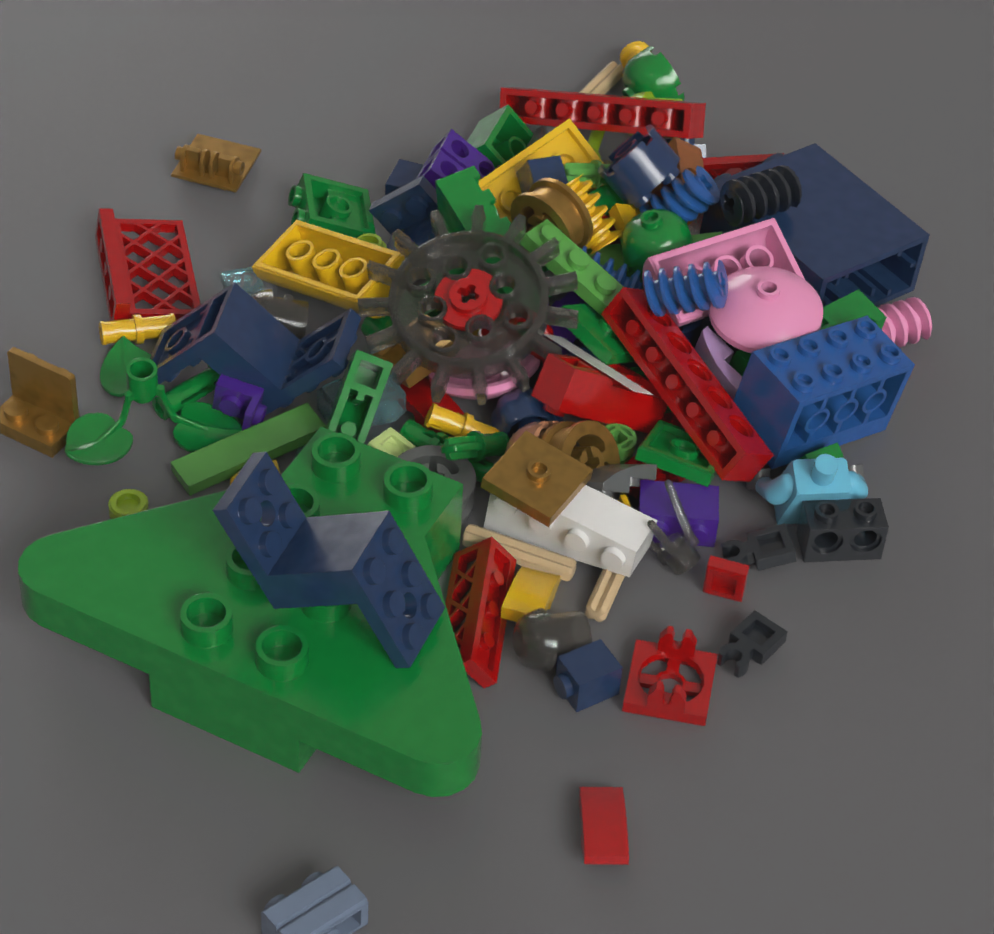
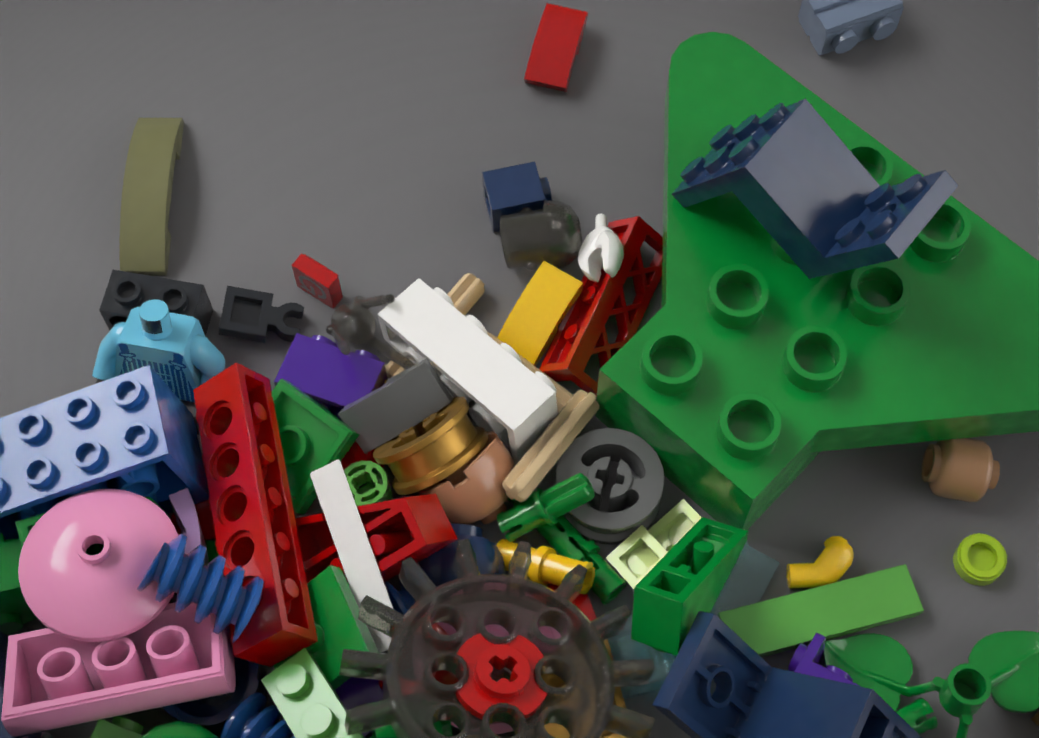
camera: 160 degrees left, 20 degrees up
pearl gold plate [481,431,593,527] -> none
red piece [622,626,718,726] -> none
black plate [717,610,788,678] -> none
none -> olive slope [119,117,184,276]
none -> tan axle [502,390,599,502]
none -> white hand [578,214,624,282]

